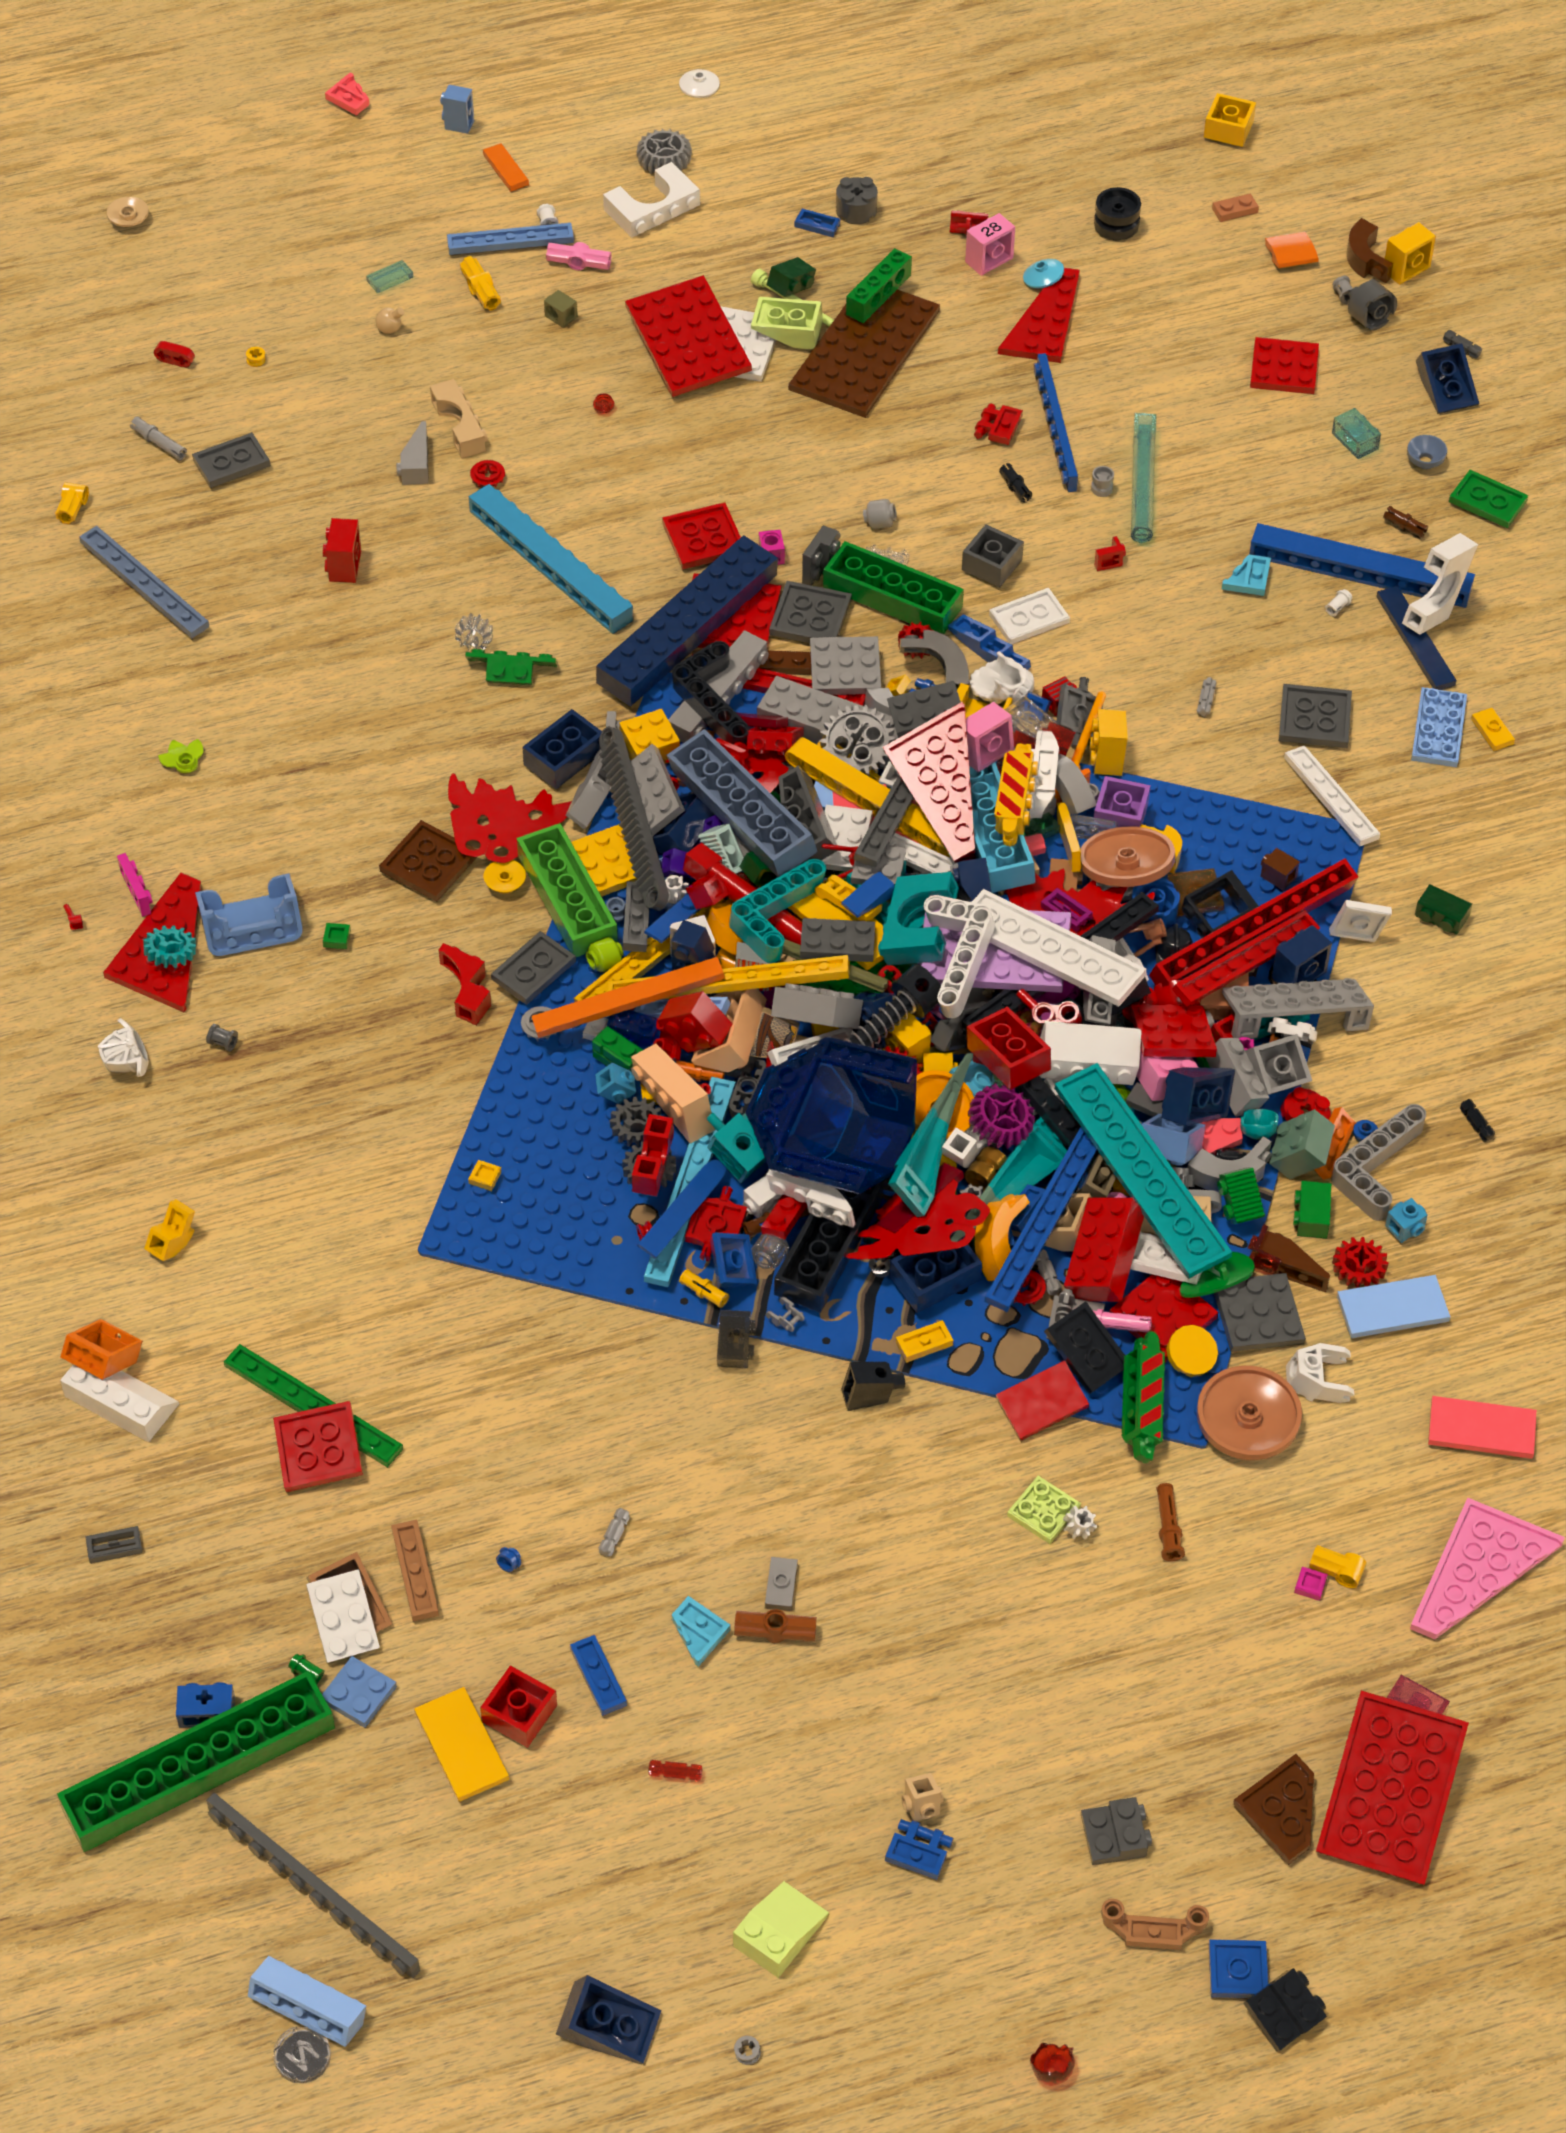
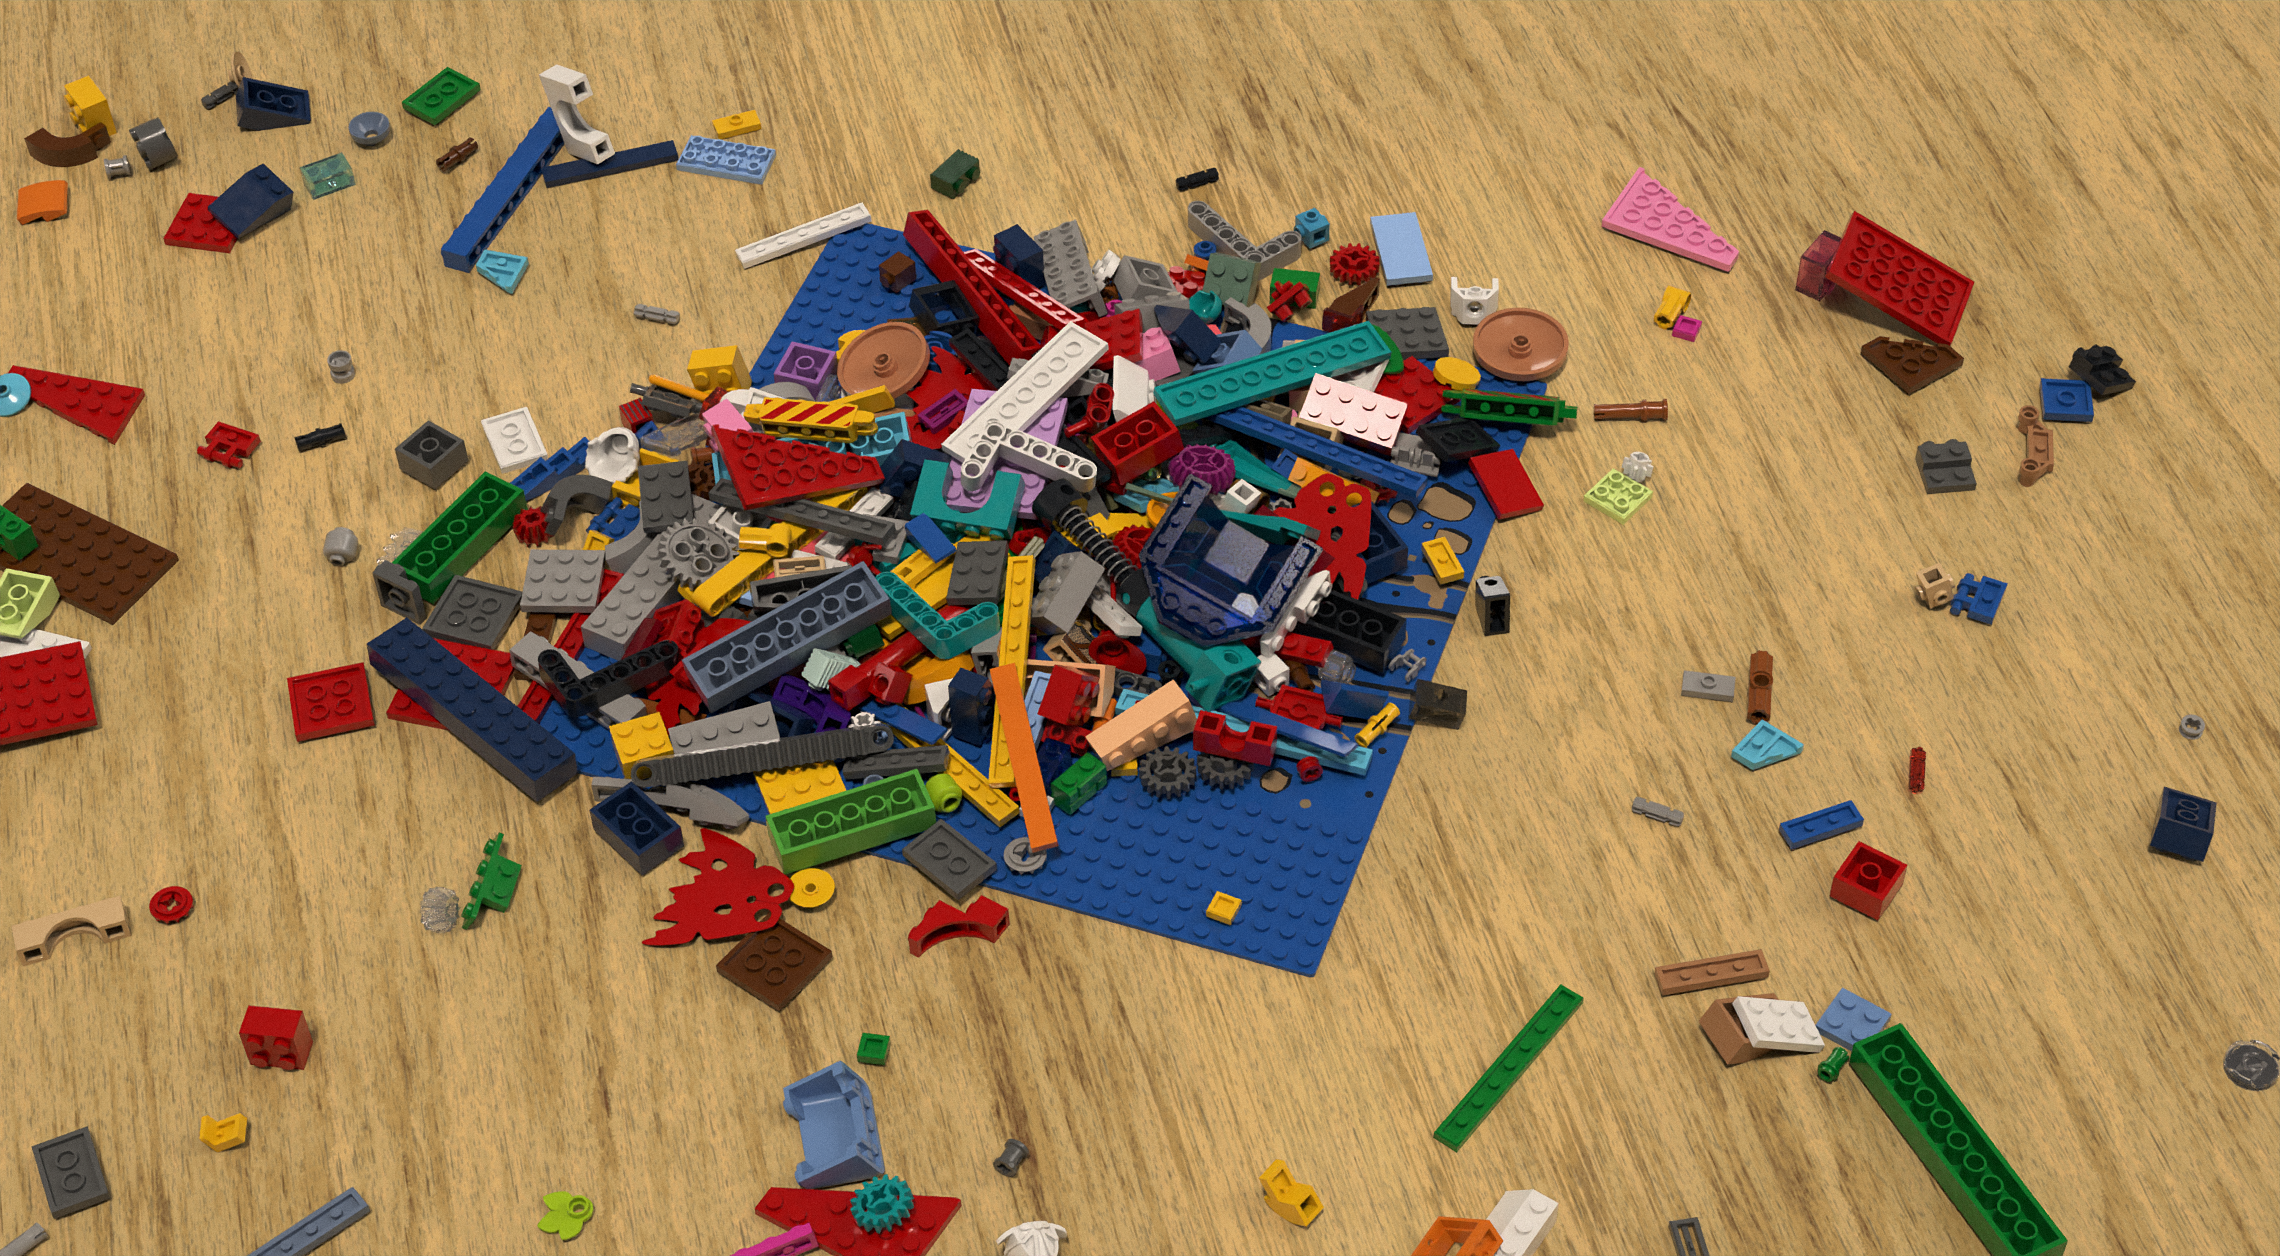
camera: 85 degrees left, 5 degrees down
blue brick [176,1682,235,1728] -> none
dark grey plate [206,1793,420,1979] -> none
light blue brick [247,1956,366,2047] -> none
red plate [273,1401,363,1492] -> none
light grey slope [396,421,428,485] -> none
yellow tile [414,1687,509,1802] -> none
dark azure brick [468,484,633,634] -> none
blue plate [496,1547,521,1572] -> none
clear red plate [593,393,615,413] -> none
dark azure brick [595,1063,636,1104] -> none
yellowish green slope [733,1881,829,1978] -> none
dark pink brick [759,530,785,565] -> none
clear red hair [1030,2043,1075,2086] -> none
blue plate [1034,353,1078,492] -> none
bright pink pin [1093,1309,1152,1333] -> none
red bracket [1094,536,1126,571] -> none
clear light blue brick [1131,413,1156,543] -> none
green brick [1217,1167,1265,1224] -> none
dark grey plate [1278,684,1352,748] -> none
white pin [1325,589,1352,617] -> none
white tile [1329,900,1392,942] -> none
coral tile [1428,1396,1537,1459] -> none
none -> yellow bracket [199,1113,247,1152]
none -> dark blue slope [208,163,294,238]
none -> tan dish [228,51,252,88]
none -> yellow piece [739,523,792,558]
none -> tan tile [773,556,826,578]
none -> red hips [1267,280,1312,322]

